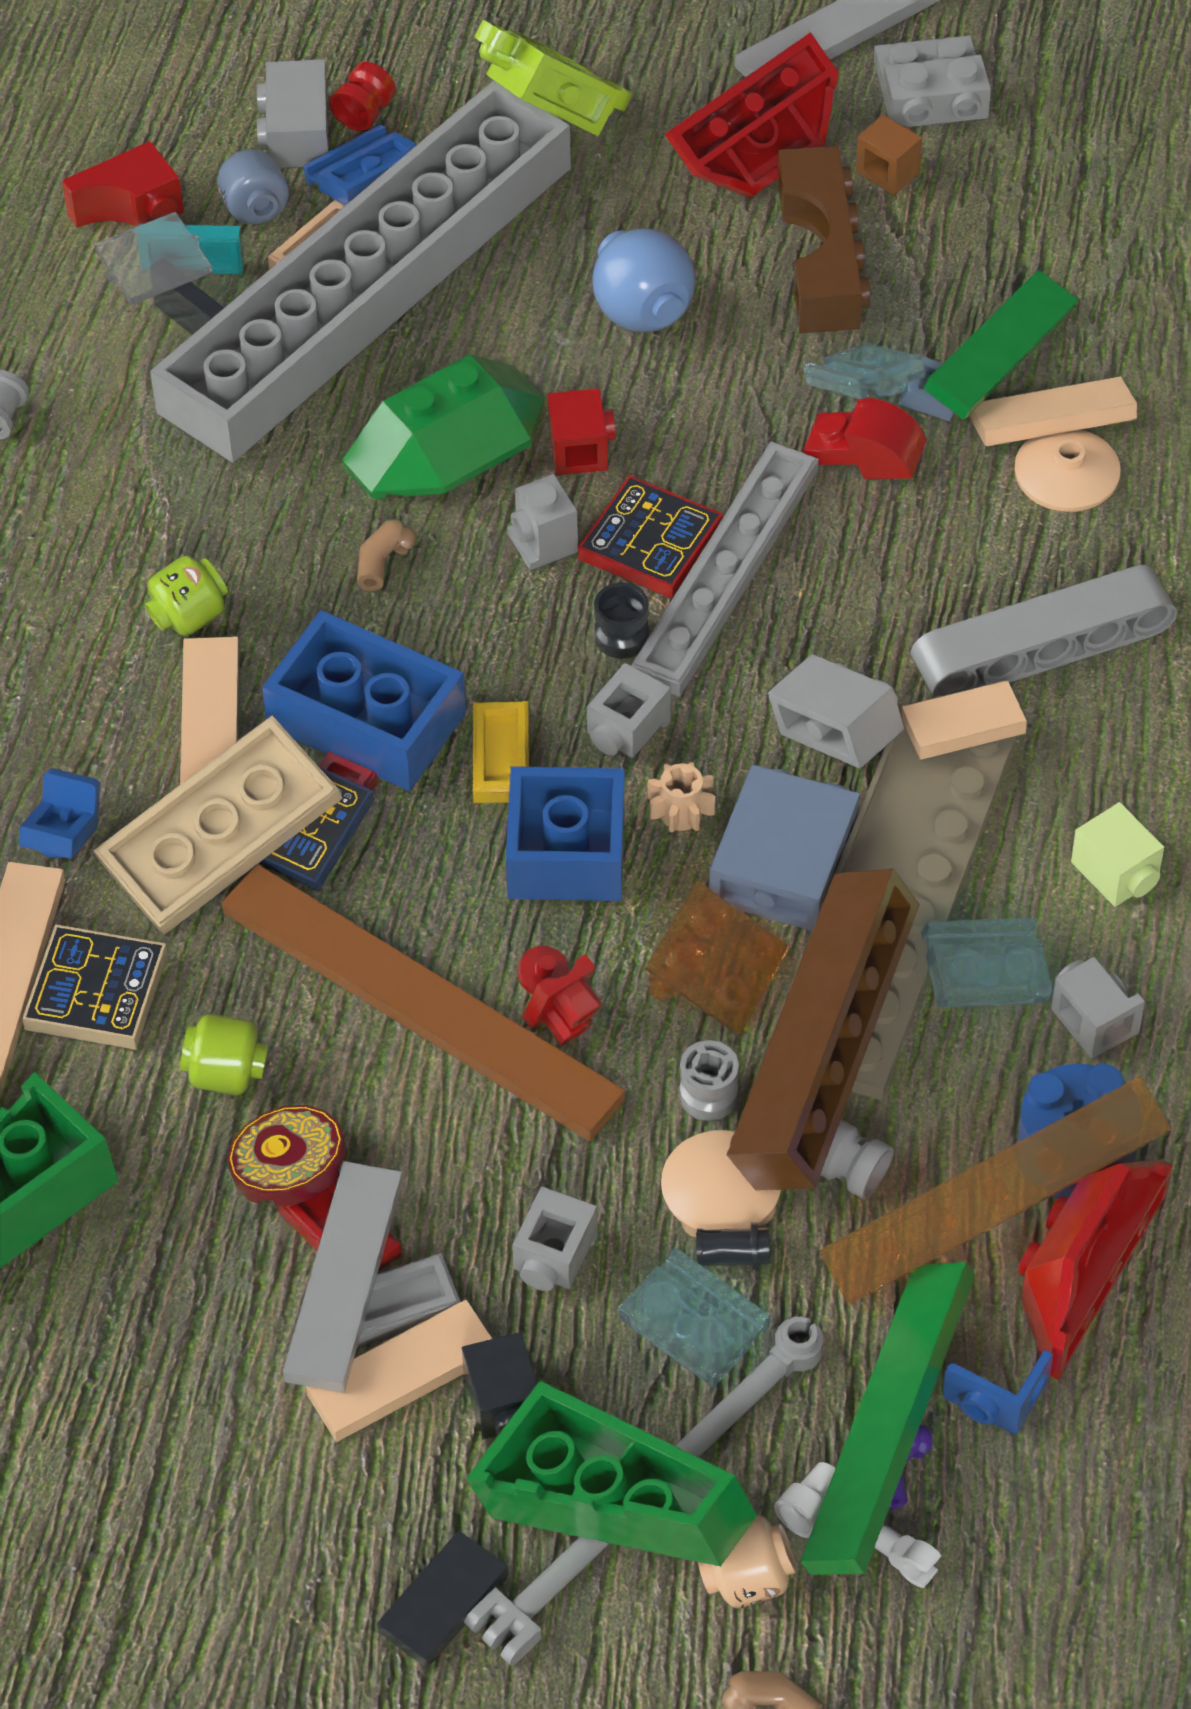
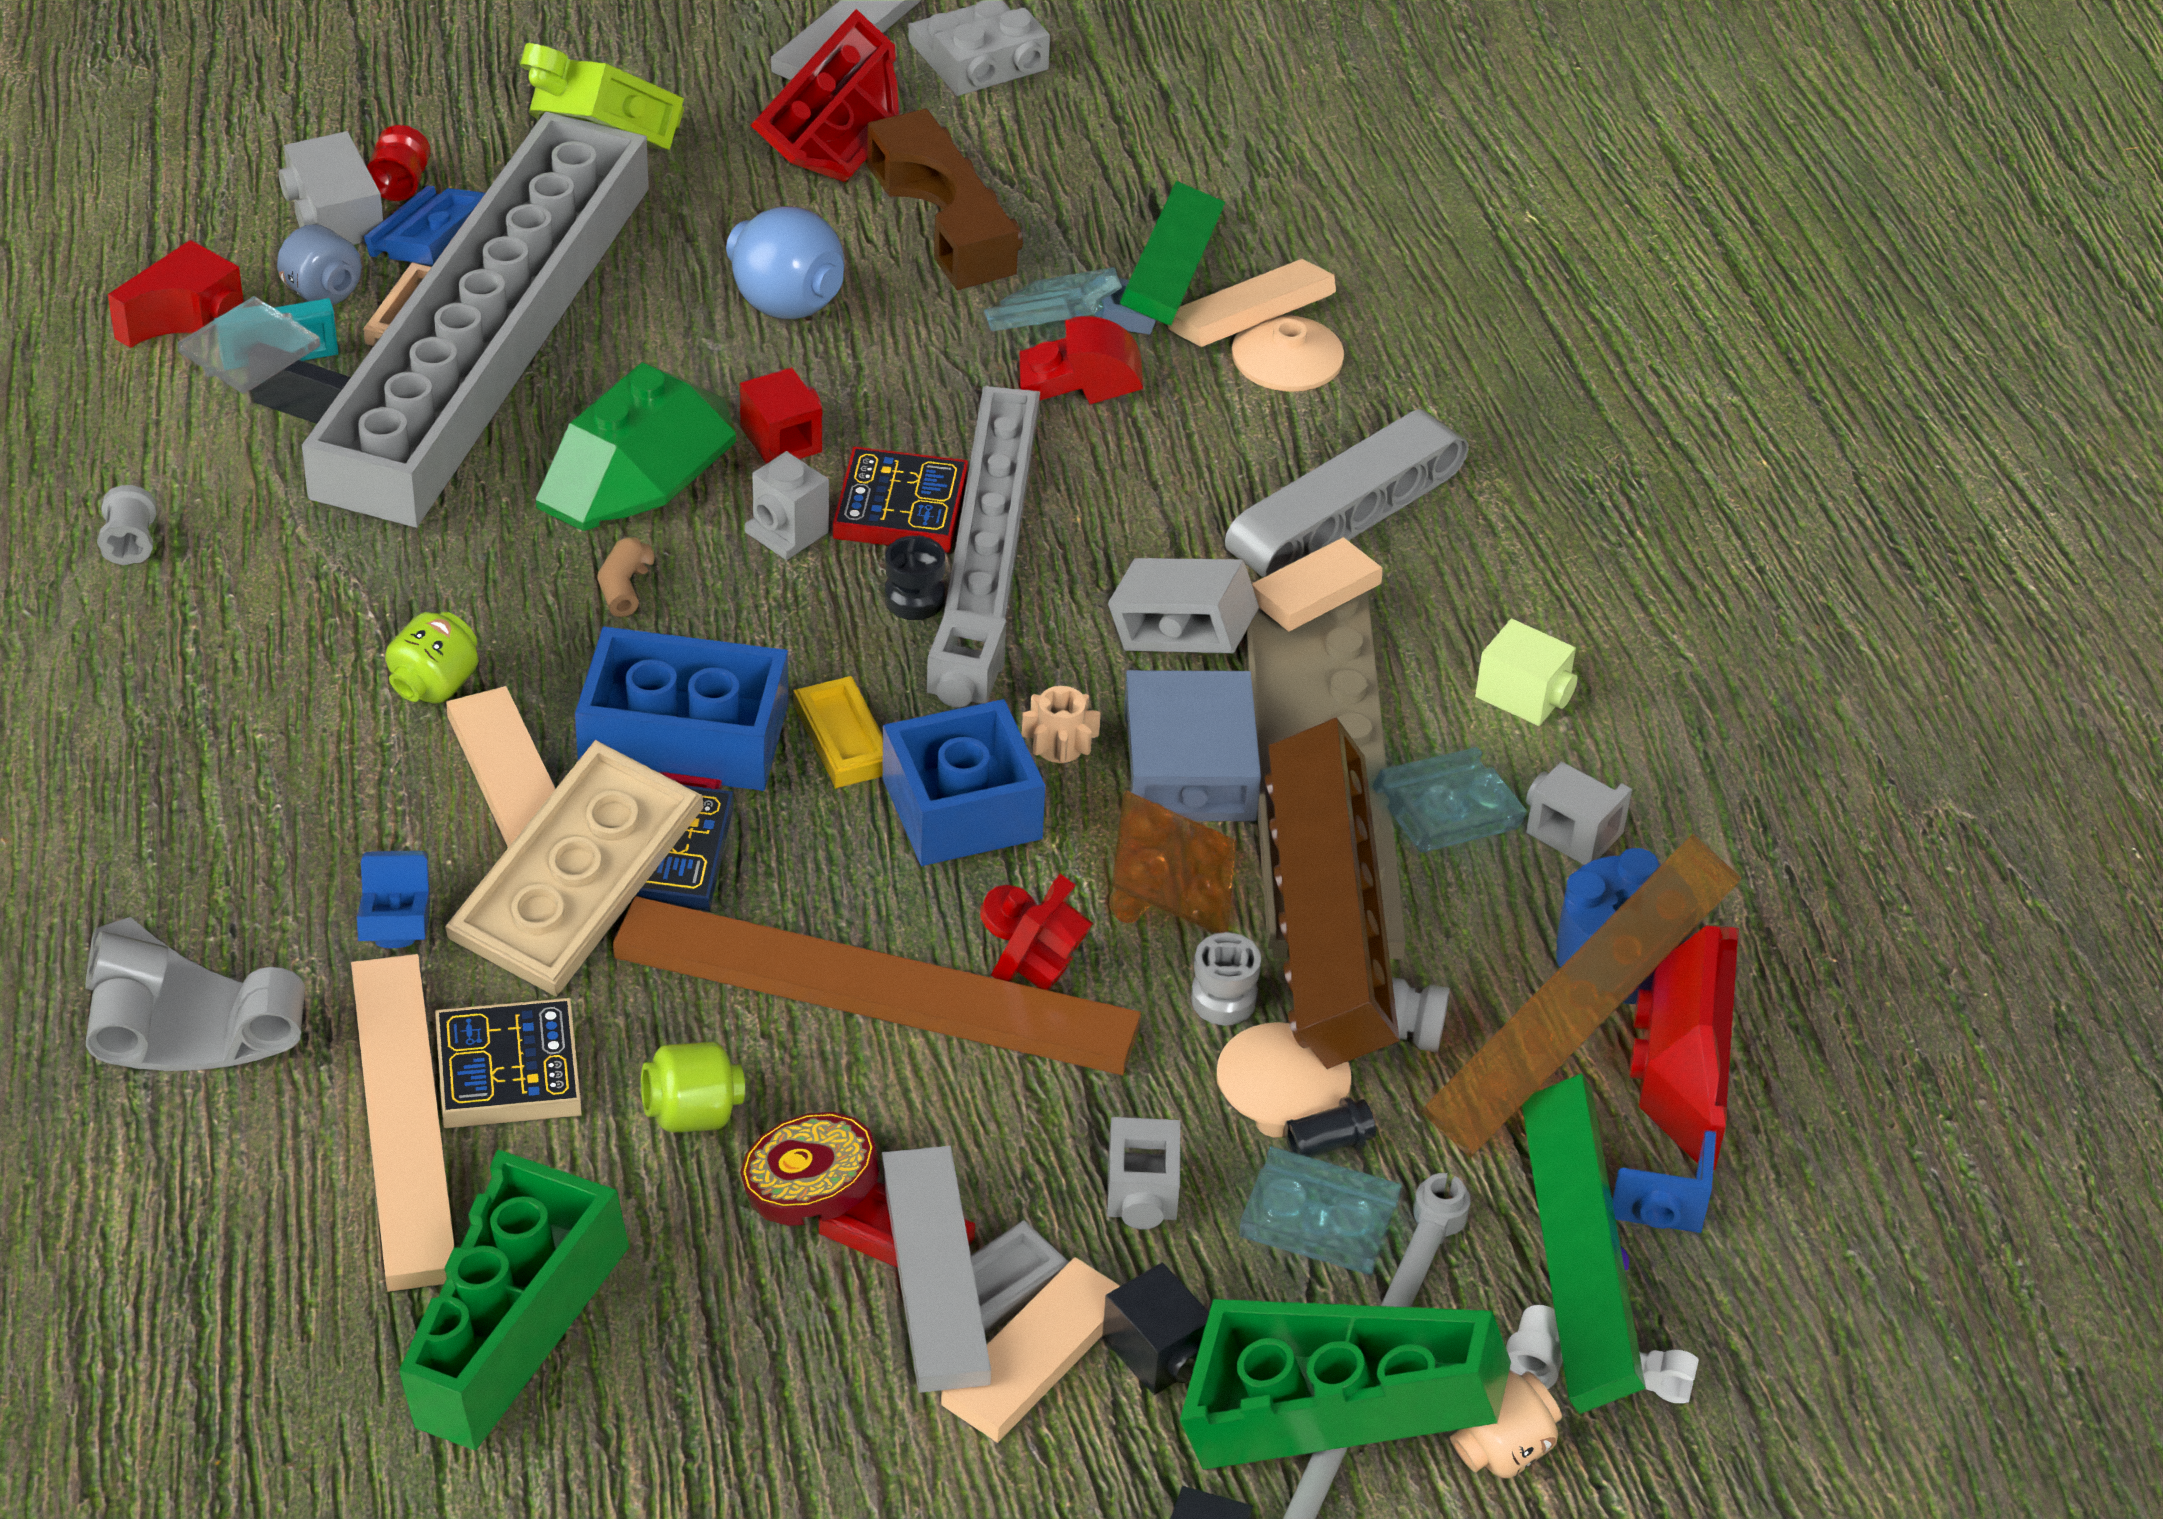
camera: 25 degrees left, 10 degrees down
dark orange plate [856,115,922,195] -> none

